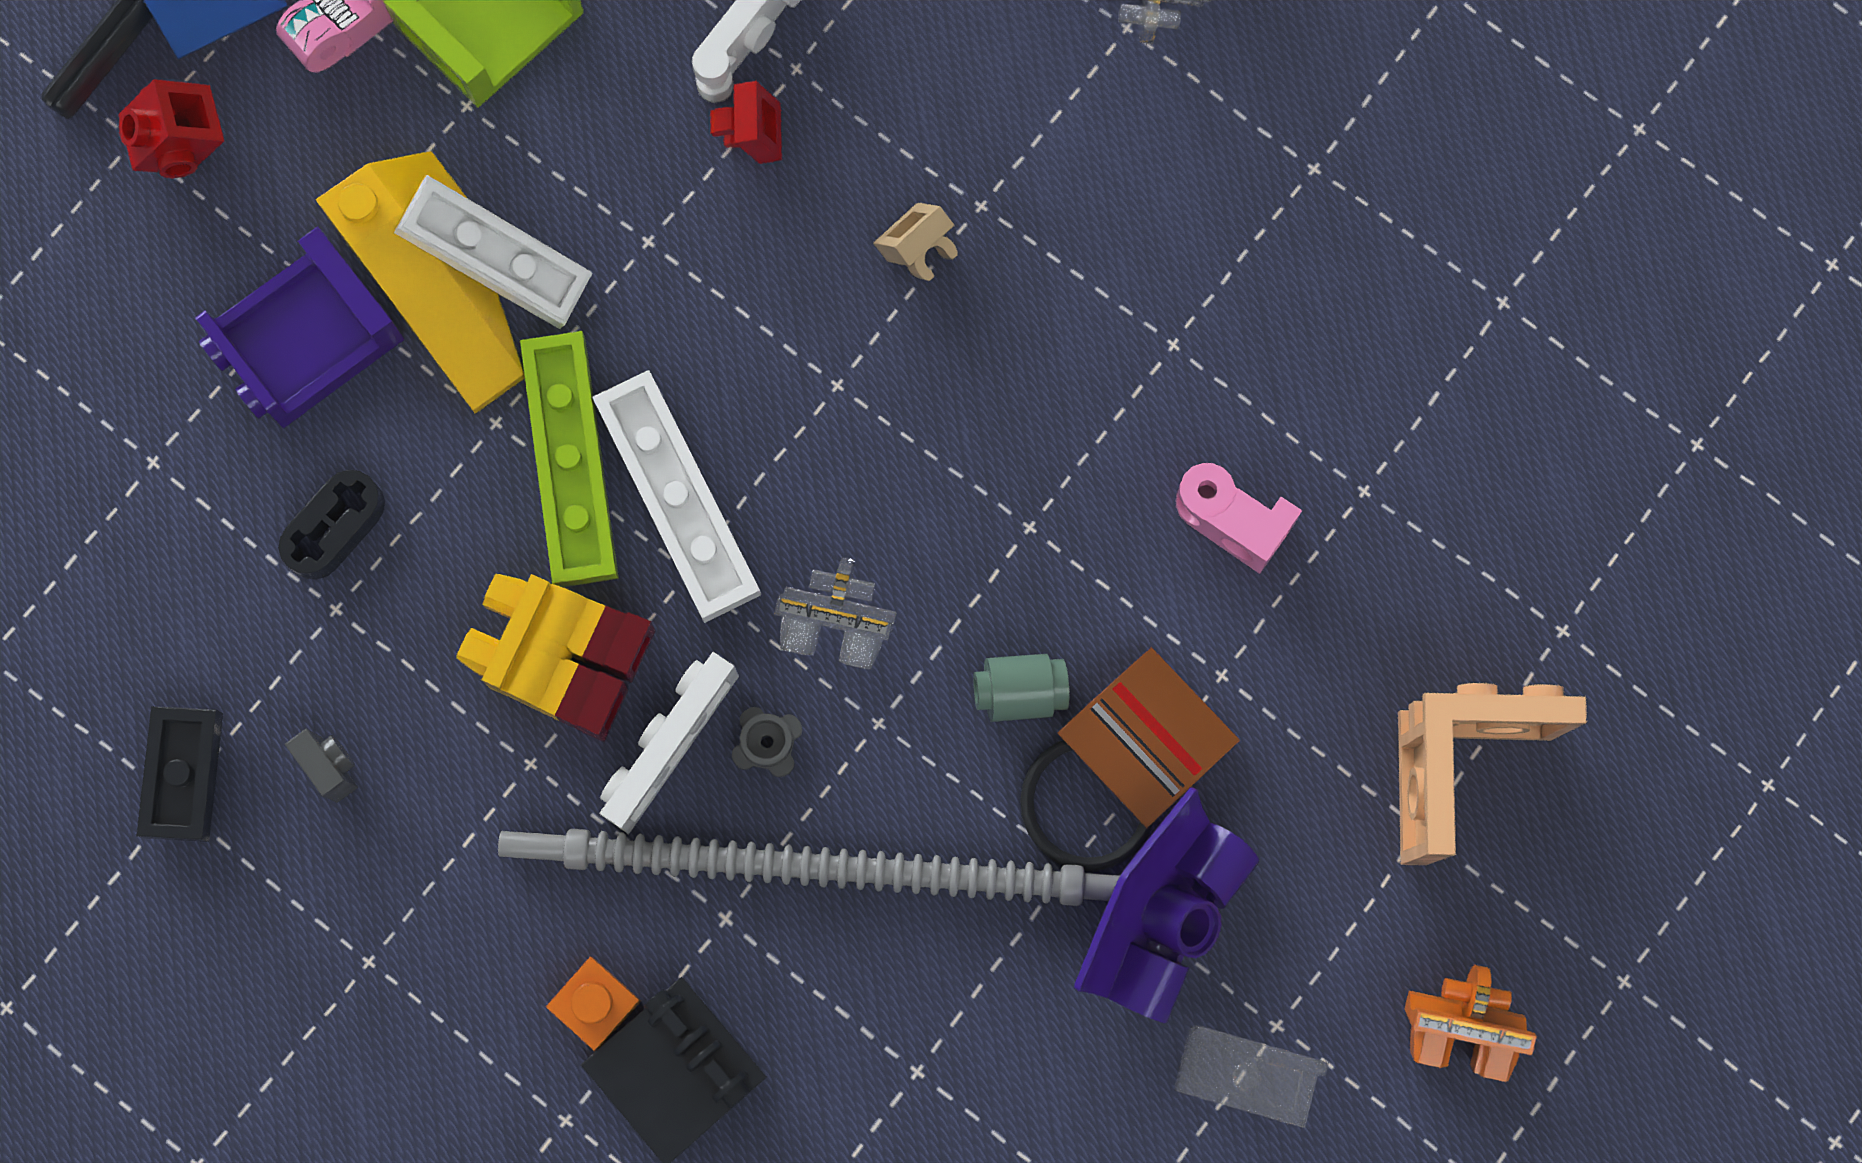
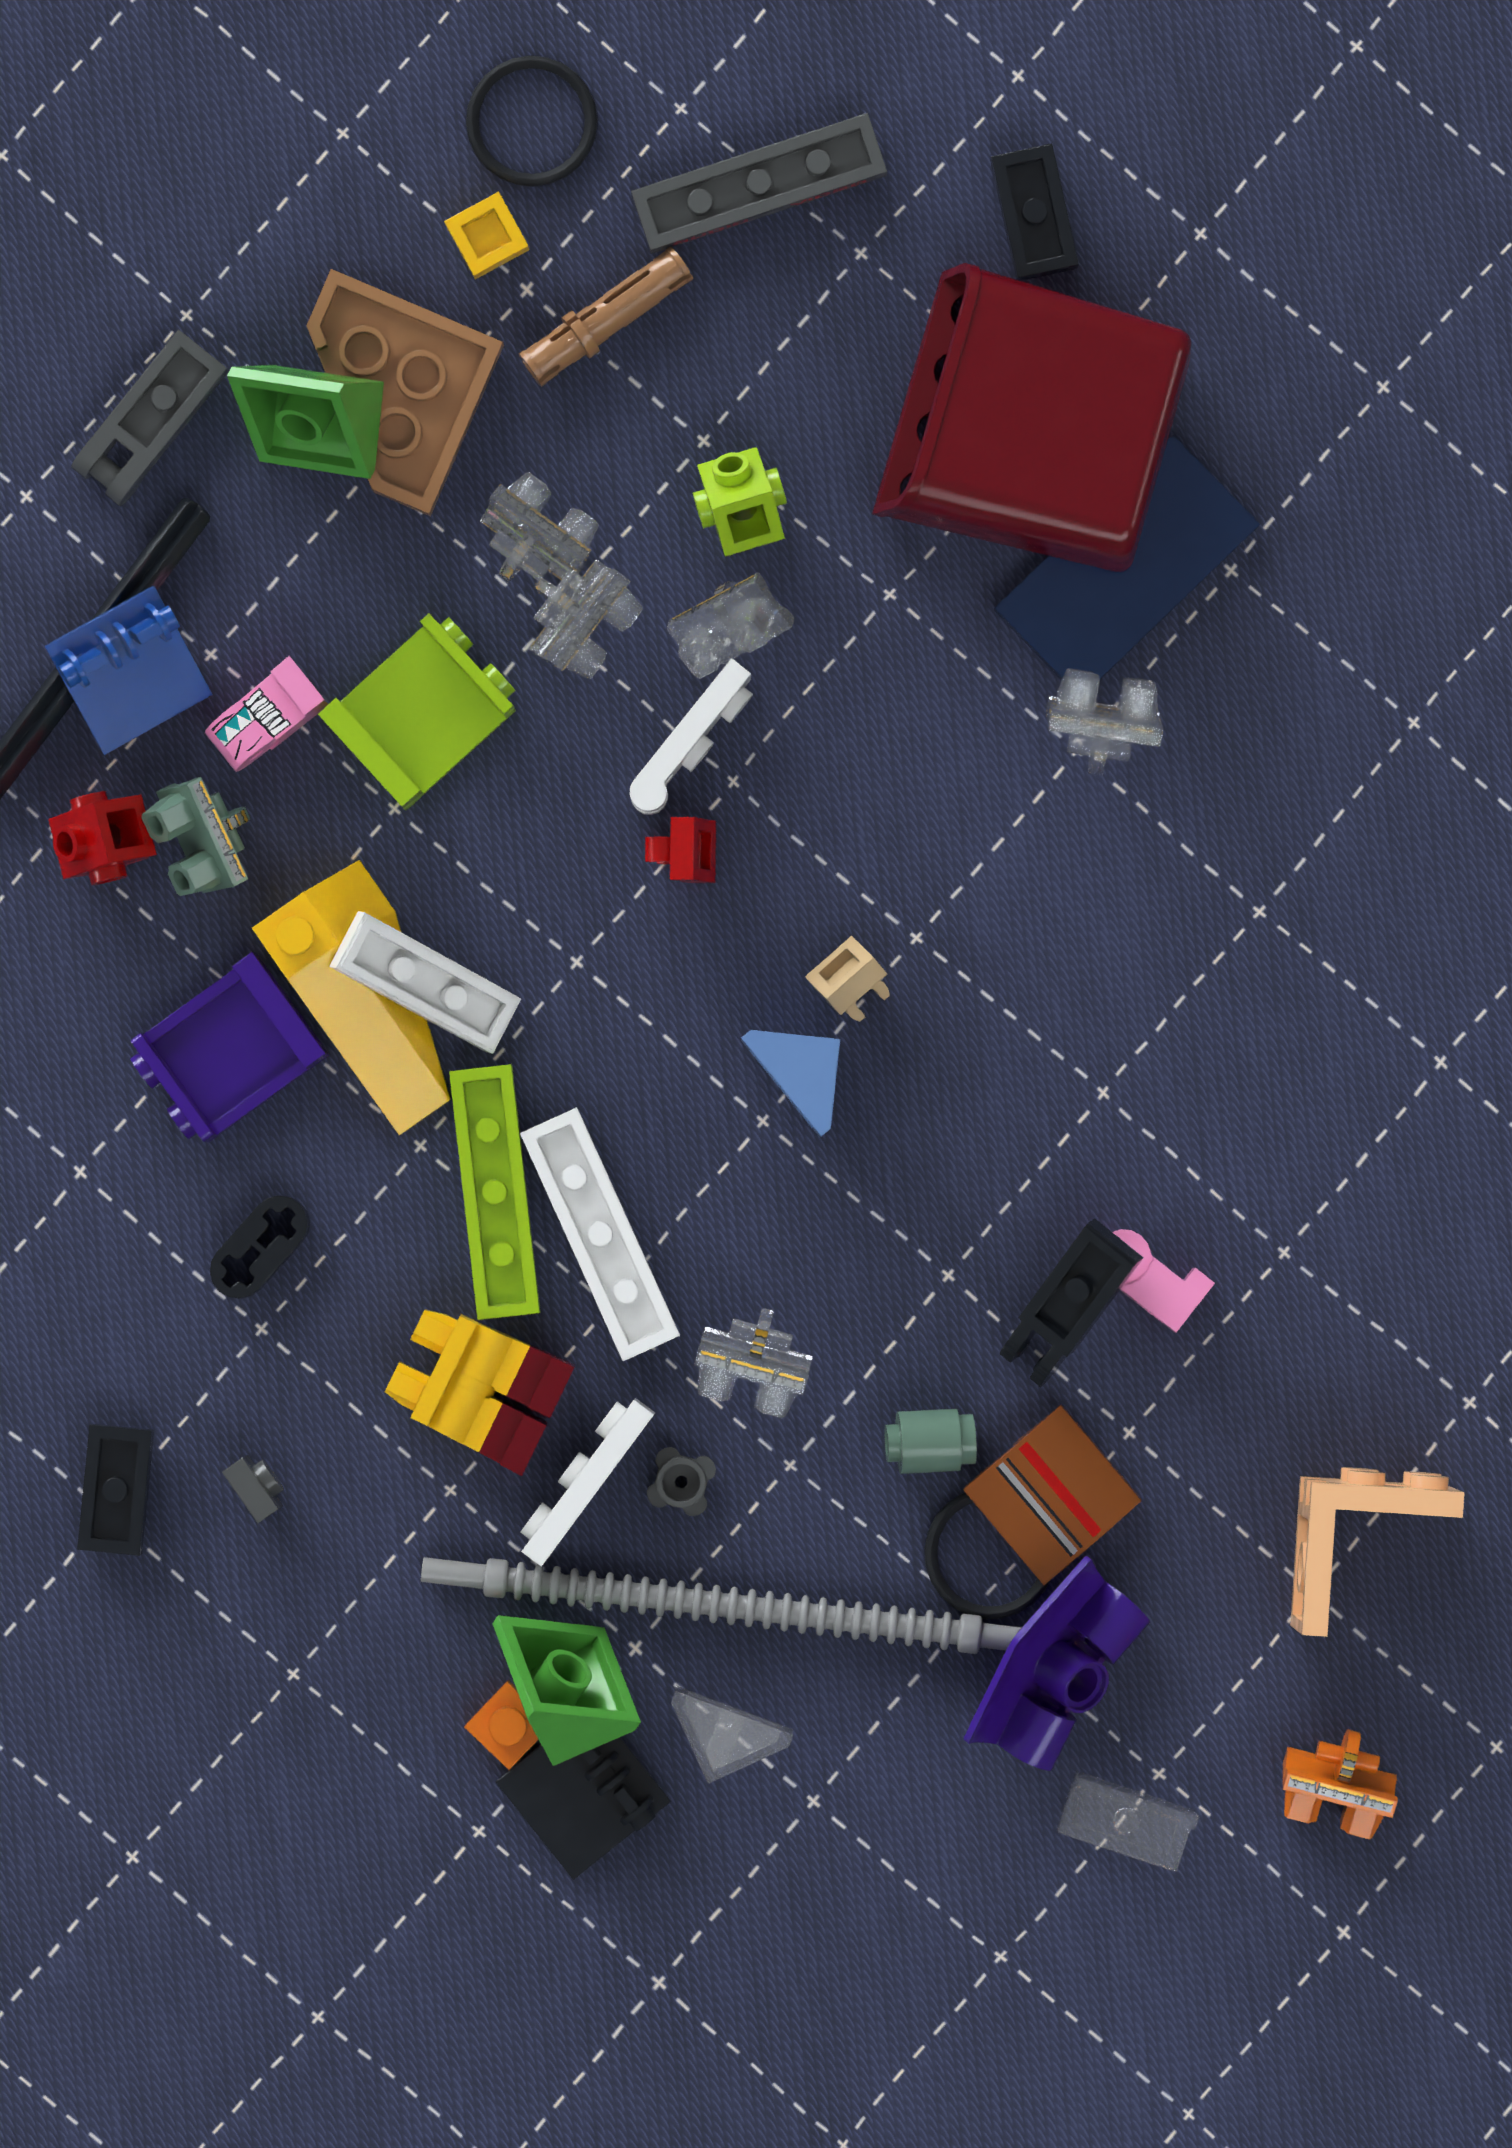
camera: 10 degrees right, 10 degrees up
none -> sand green hips [141,777,251,896]
none -> bright green slope [492,1615,641,1766]
none -> clear slope [671,1686,794,1784]
none -> medium blue slope [741,1030,840,1138]
none -> black hinge [999,1218,1144,1387]

